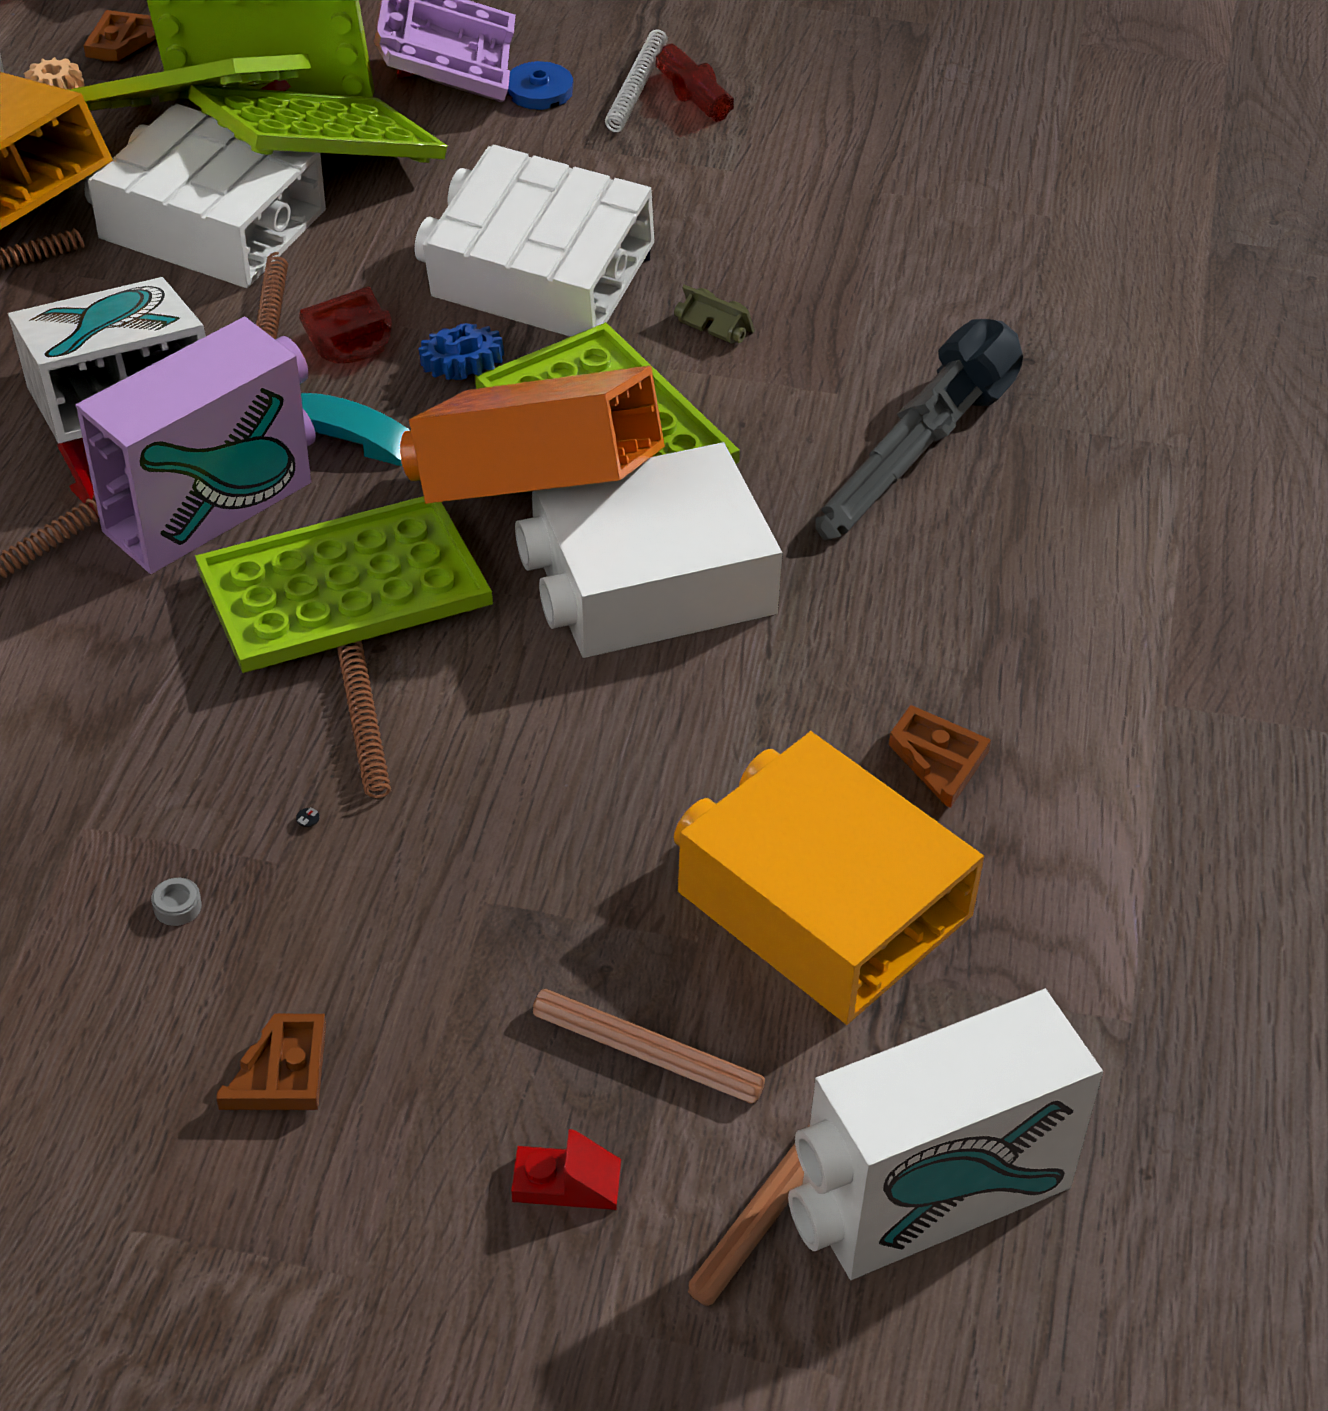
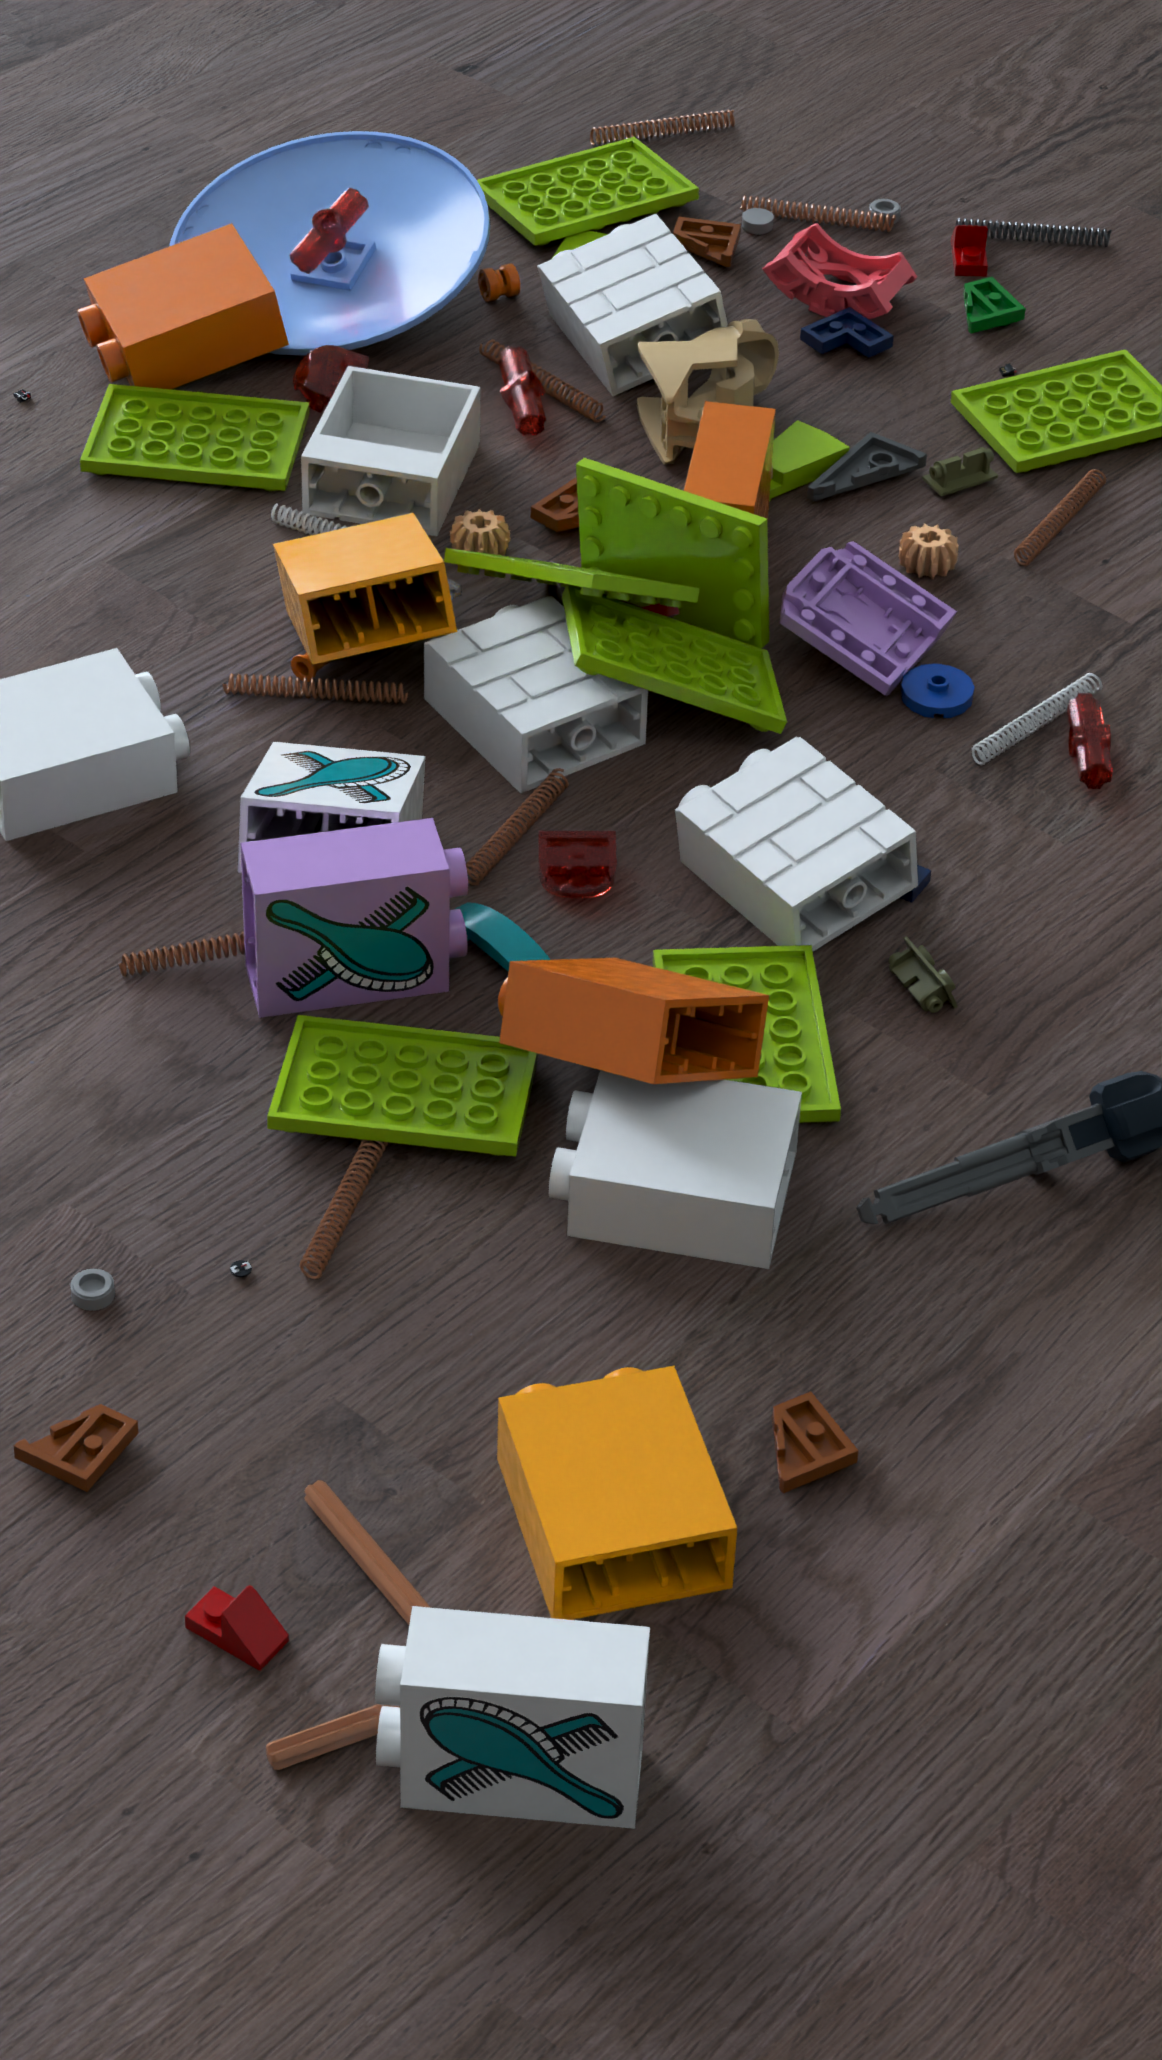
camera: 30 degrees right, 5 degrees down
blue gear [418,323,504,380] -> none

